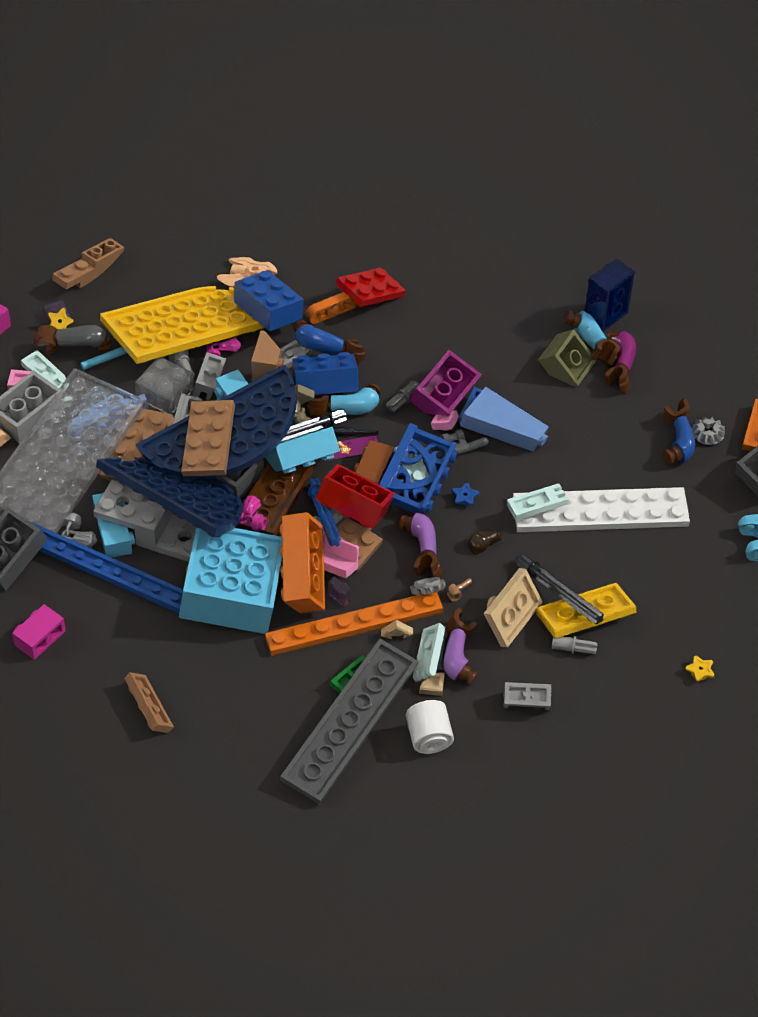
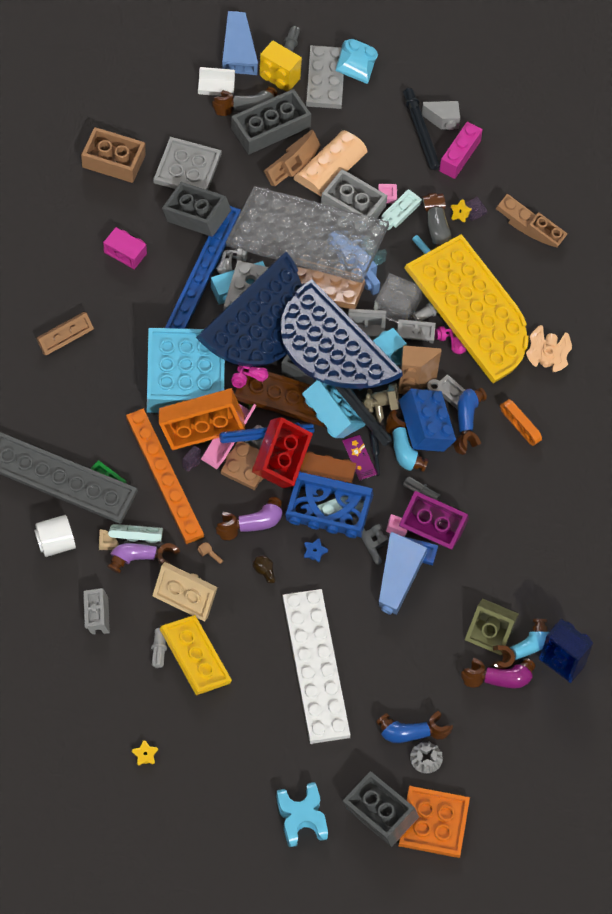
camera: 80 degrees right, 10 degrees up
medium nougat plate [181,400,235,476] -> none
blue brick [234,270,304,332] -> none
red plate [335,268,406,307] -> none
tan tile [381,620,413,639] -> none
light grey gear [410,577,446,595] -> none
light aqua hinge [507,484,569,521] -> none
black axle [516,554,604,624] -> none

